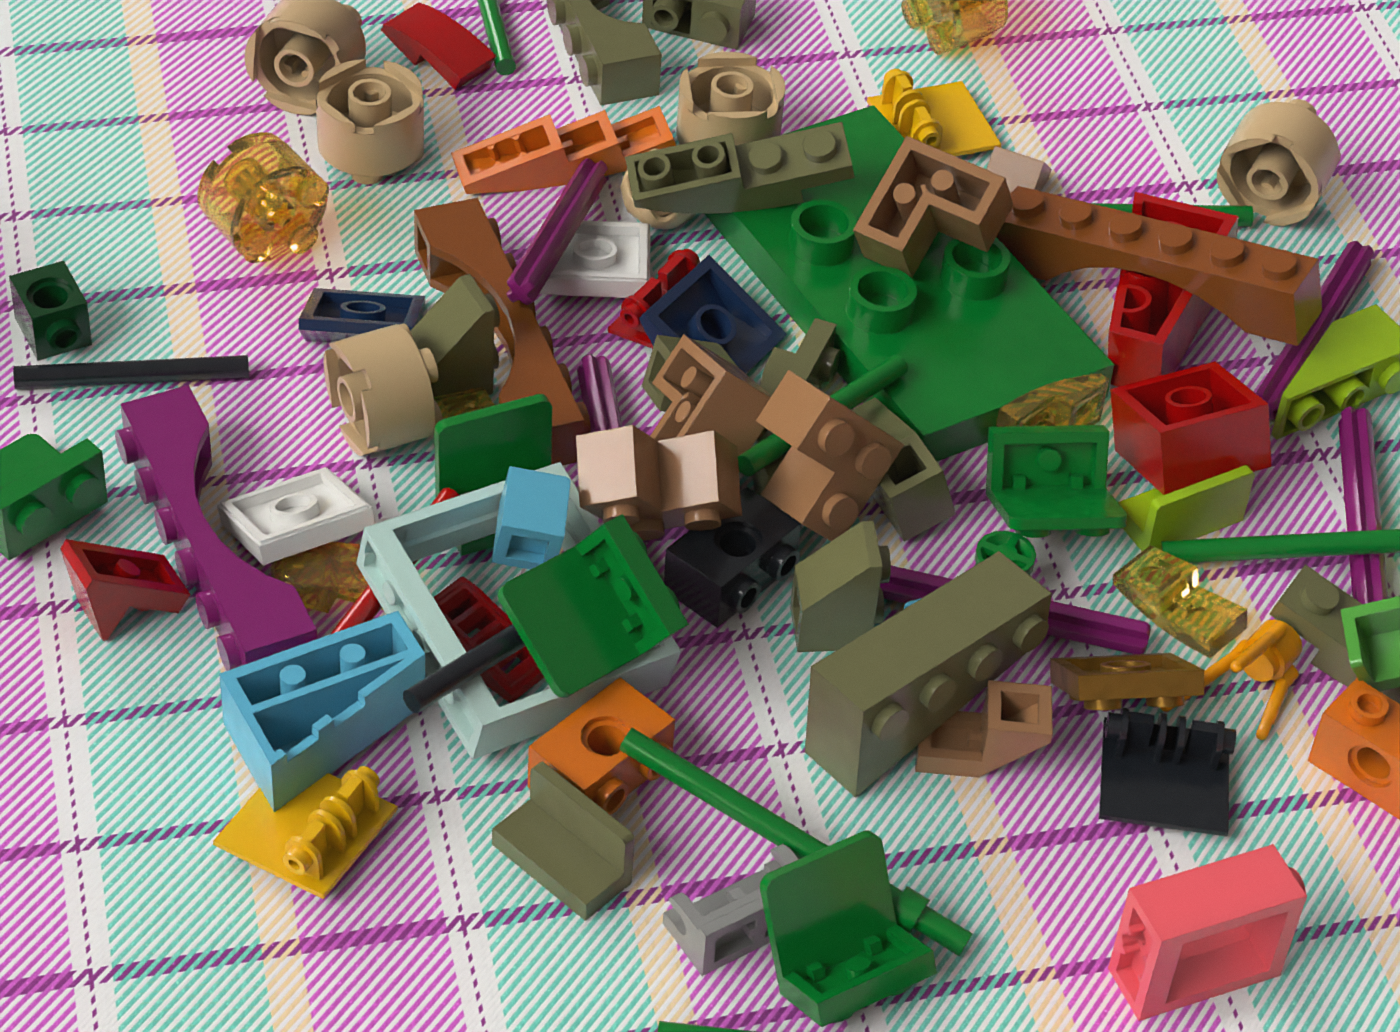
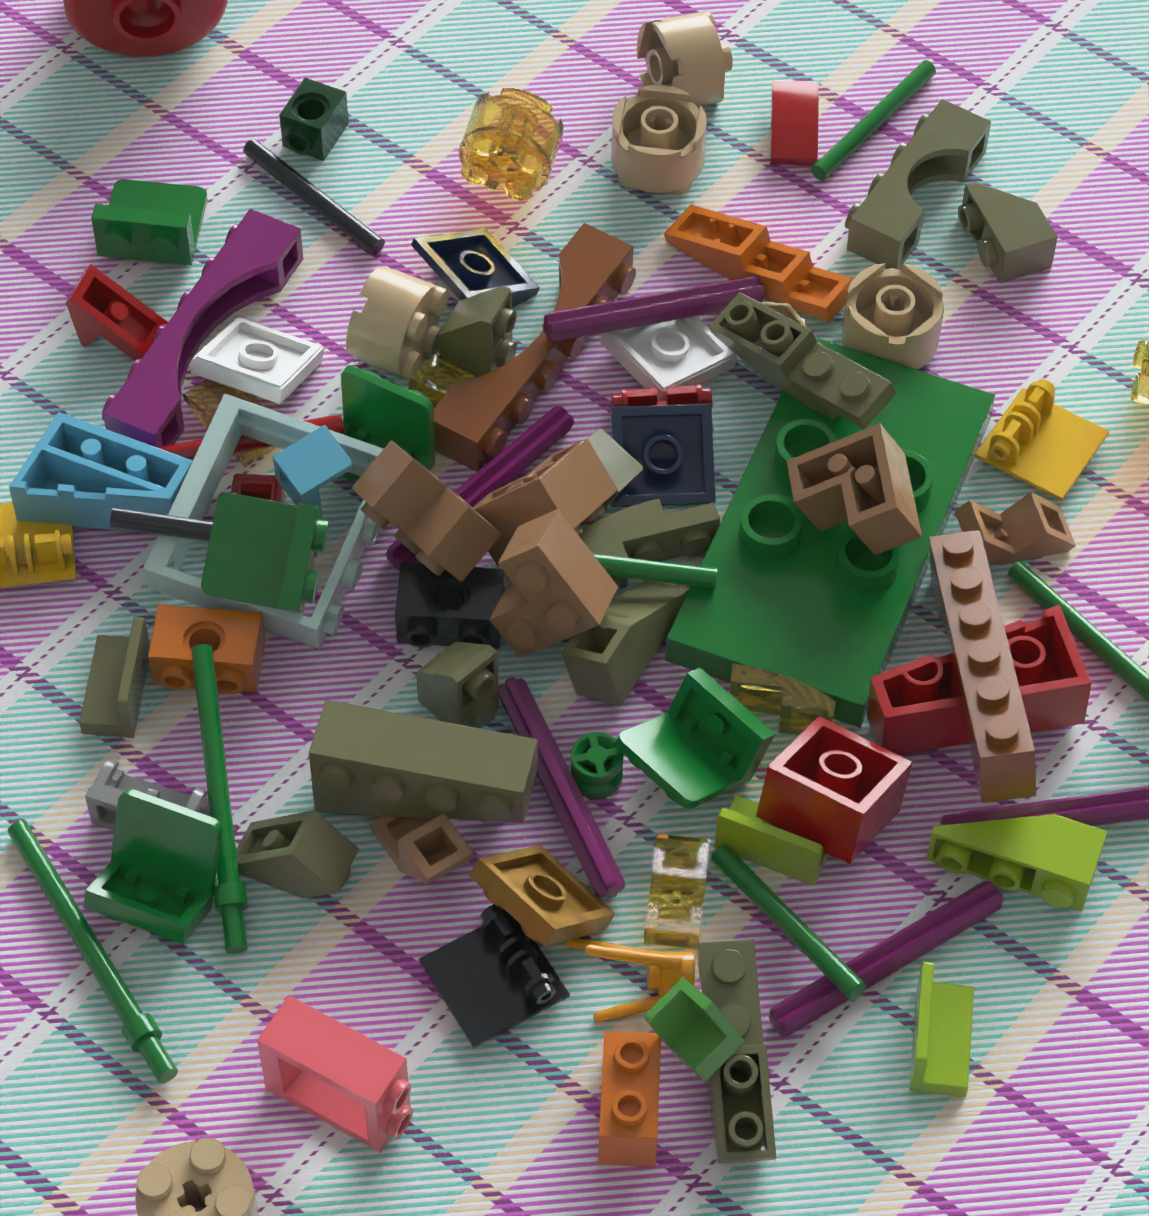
camera: 55 degrees right, 10 degrees up
none -> olive slope [236,810,359,898]

